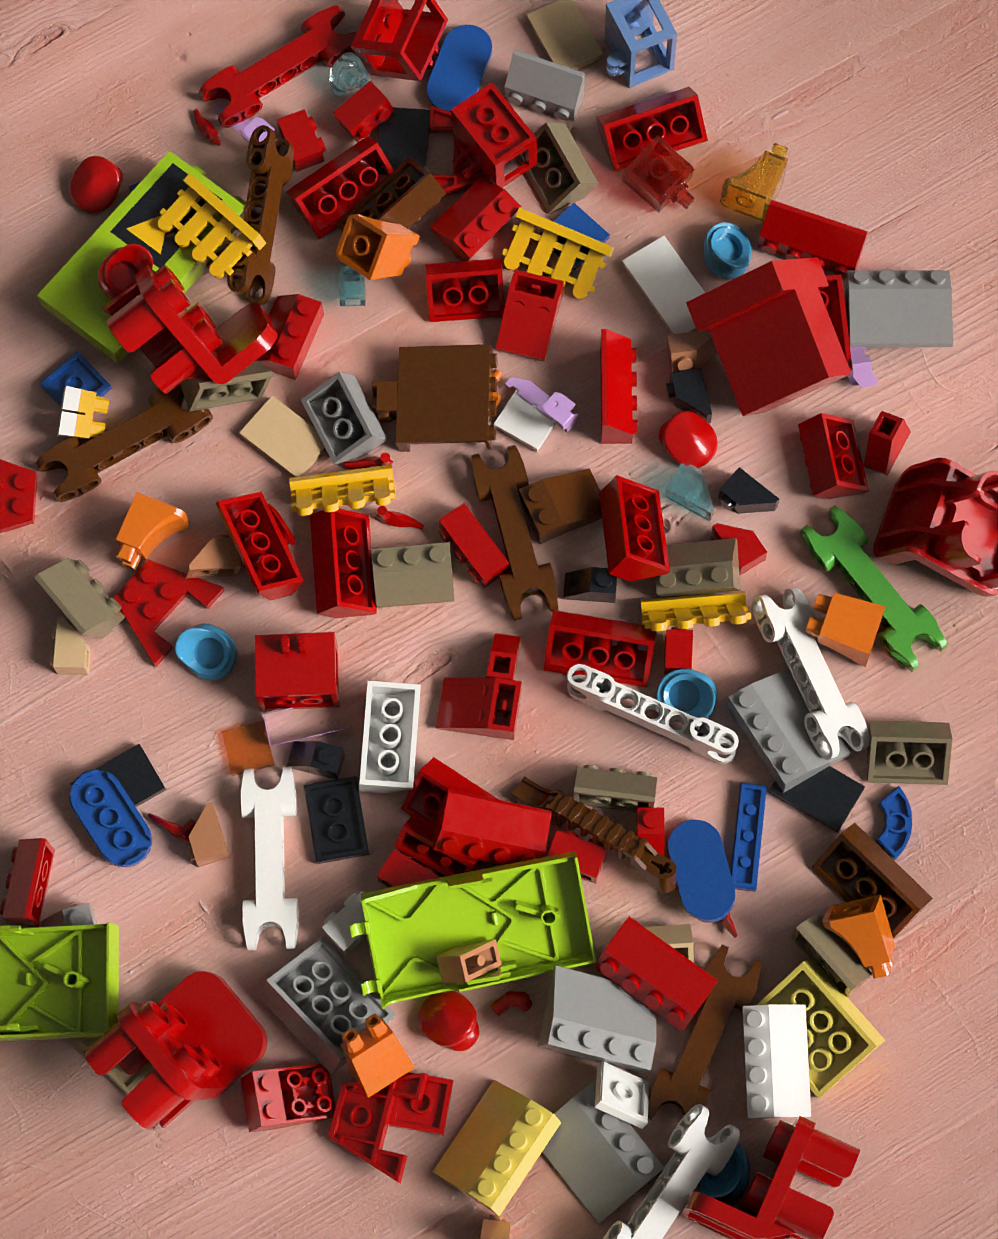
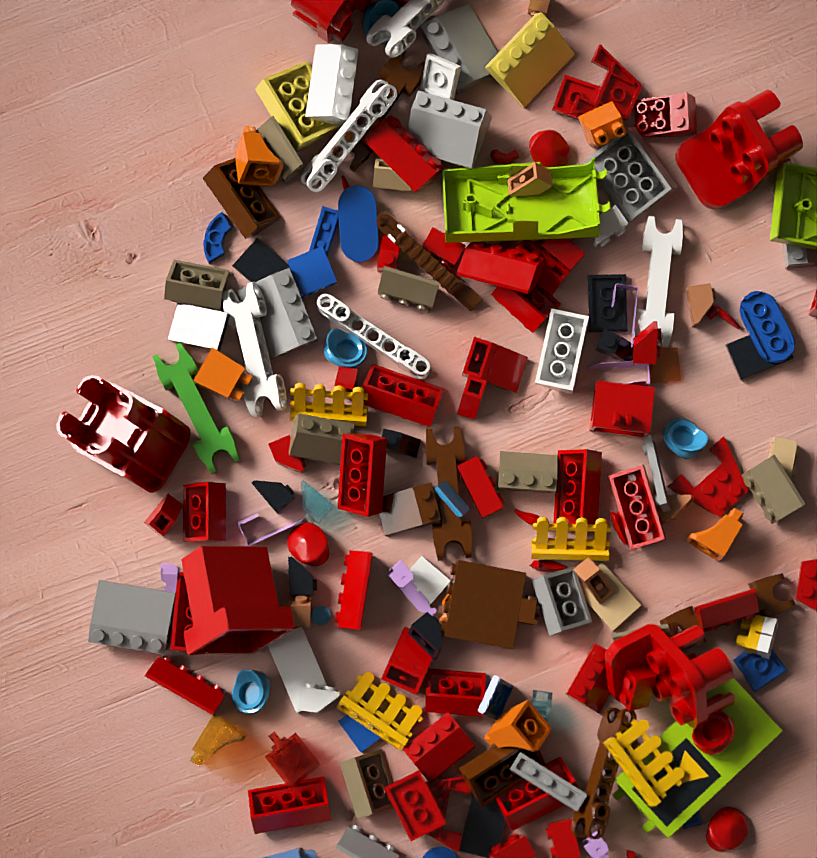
camera: 175 degrees left, 10 degrees up
none -> tile [168,303,230,351]
none -> lavender piece [238,513,303,546]
none -> blue slope [287,246,338,298]
none -> white slope [298,683,340,713]
none -> white piece [301,80,397,192]
none -> dark azure piece [312,606,331,625]
none -> black slope [408,611,441,660]
none -> dark azure slope [435,481,470,518]
none -> blue tile [478,675,514,720]
none -> light grey plate [510,752,587,812]
none -> nougat slope [573,558,615,604]
none -> lavender piece [612,284,639,348]
none -> red brick [619,664,656,711]
none -> red slope [633,321,661,364]
none -> light grey plate [642,435,671,512]
none -> red slope [694,588,759,632]

